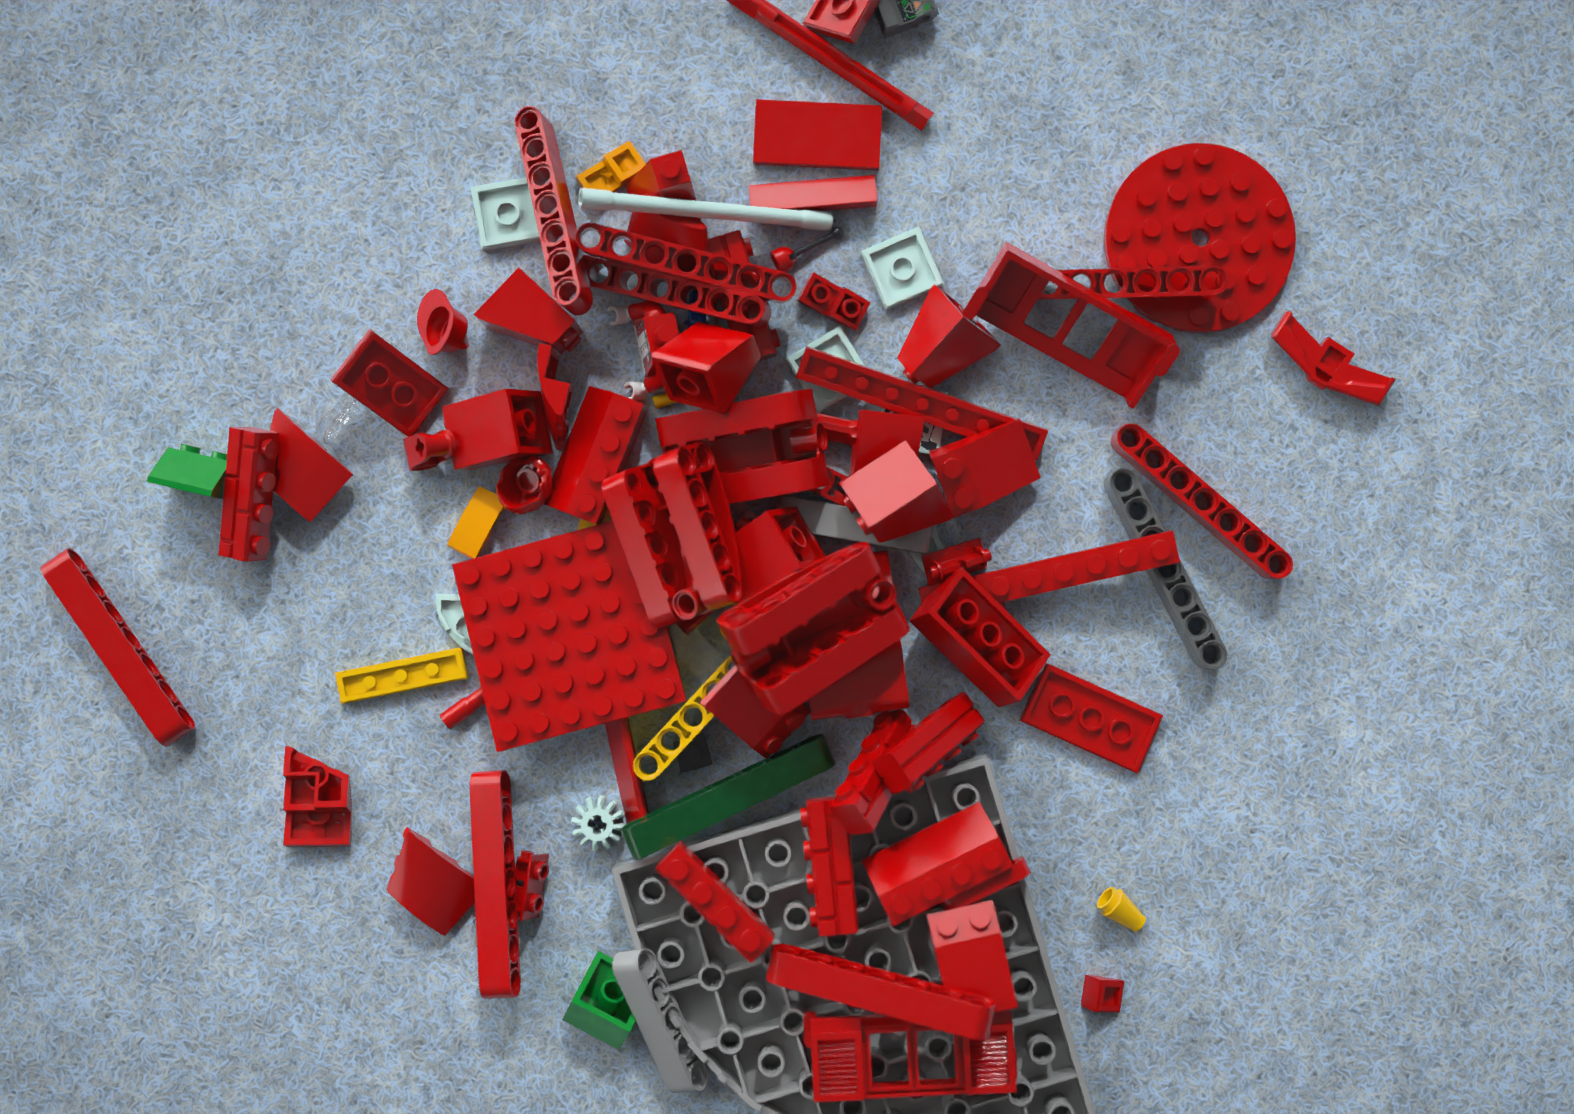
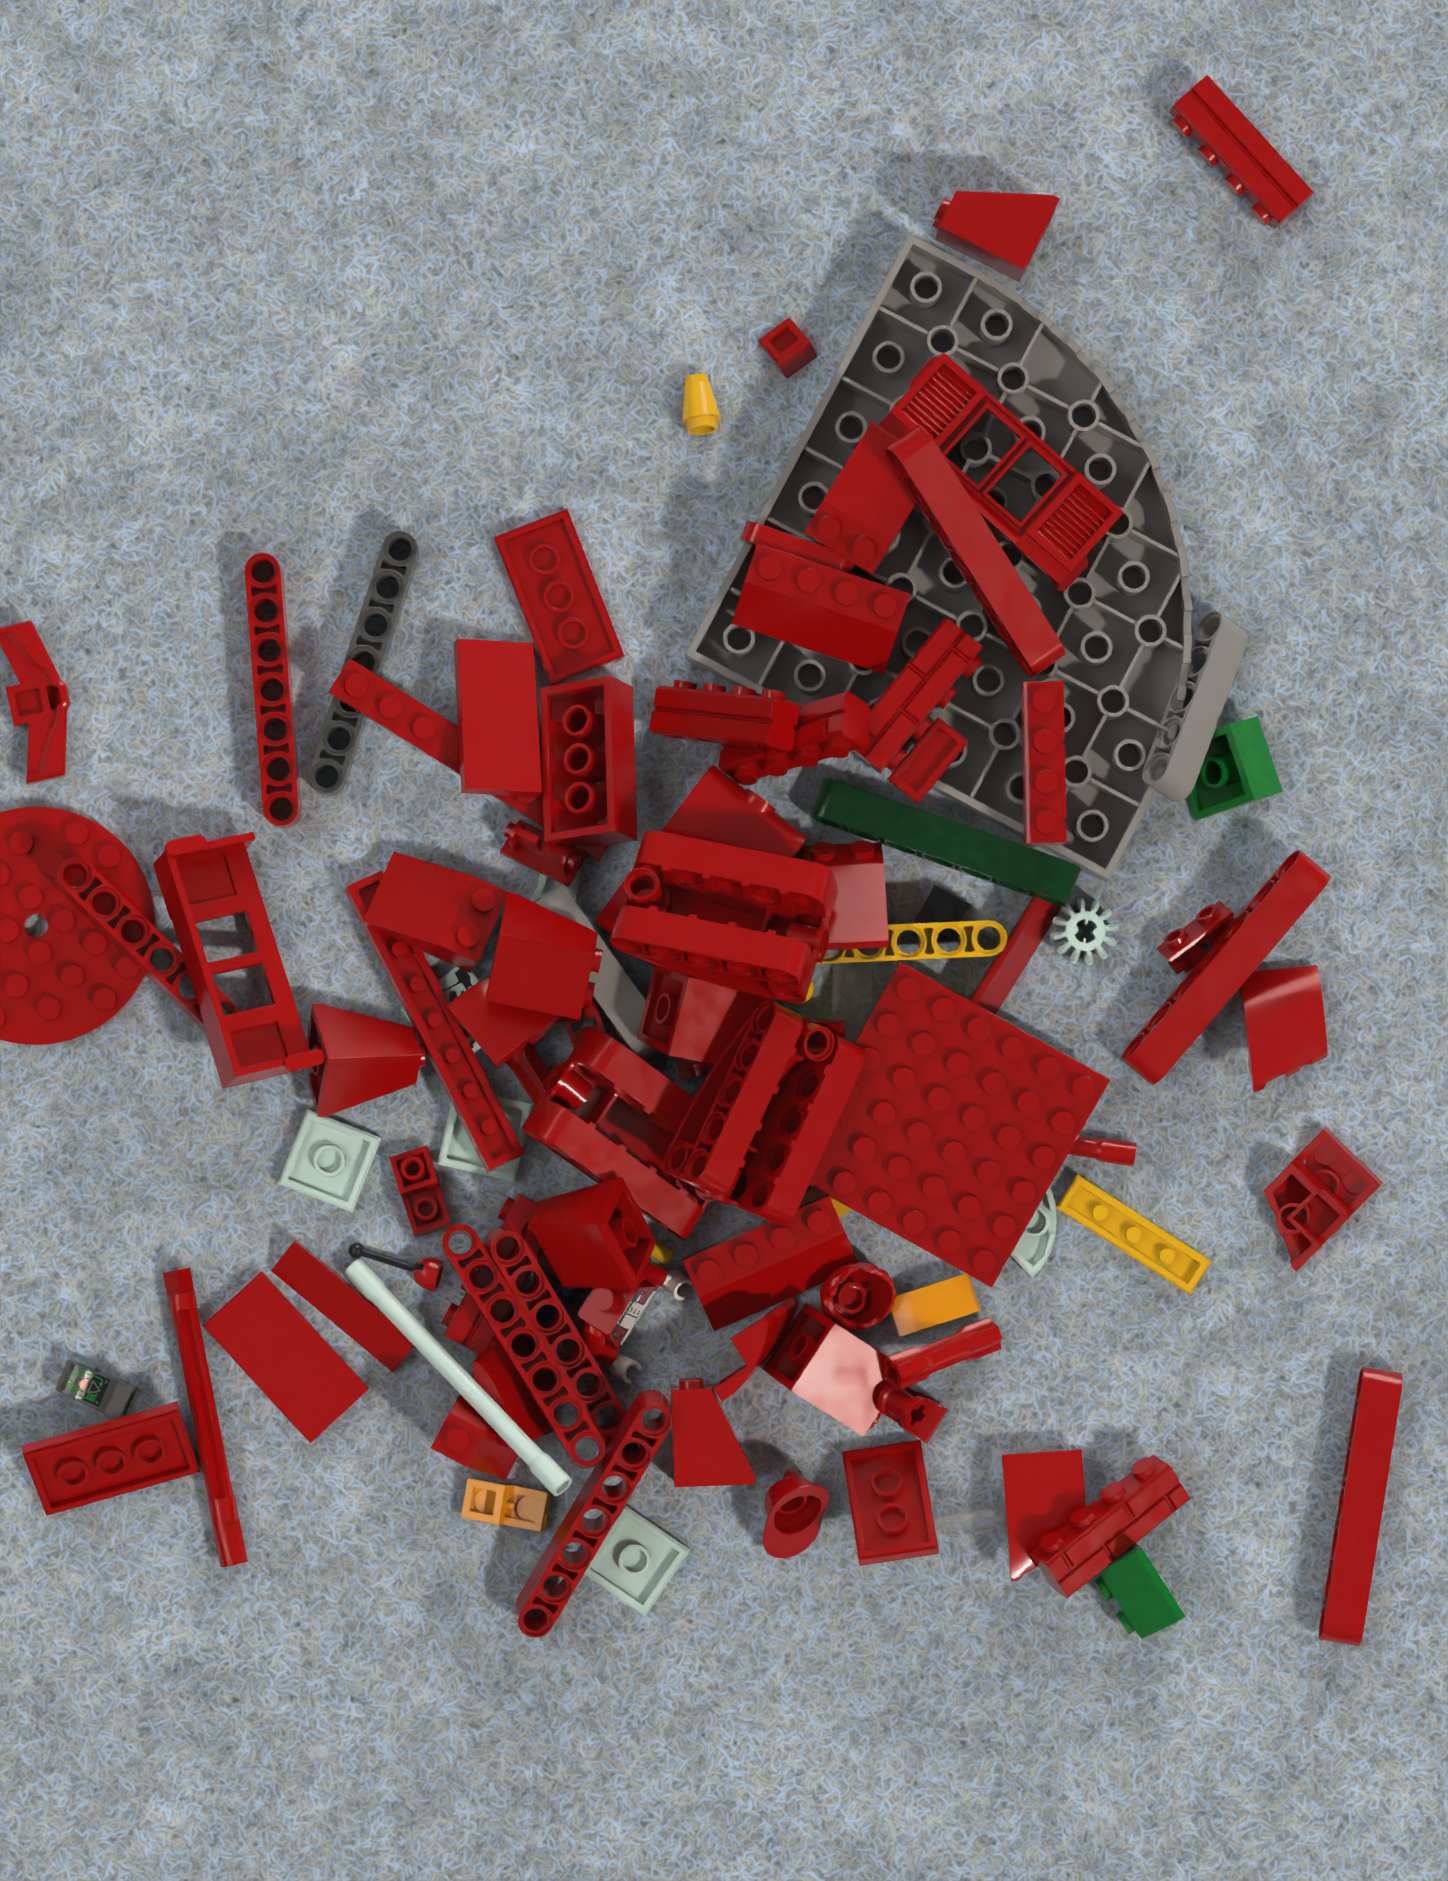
camera: 135 degrees left, 0 degrees up
none -> red tile [453,638,542,797]
none -> red axle [883,1317,1002,1391]
none -> red tile [887,717,969,804]

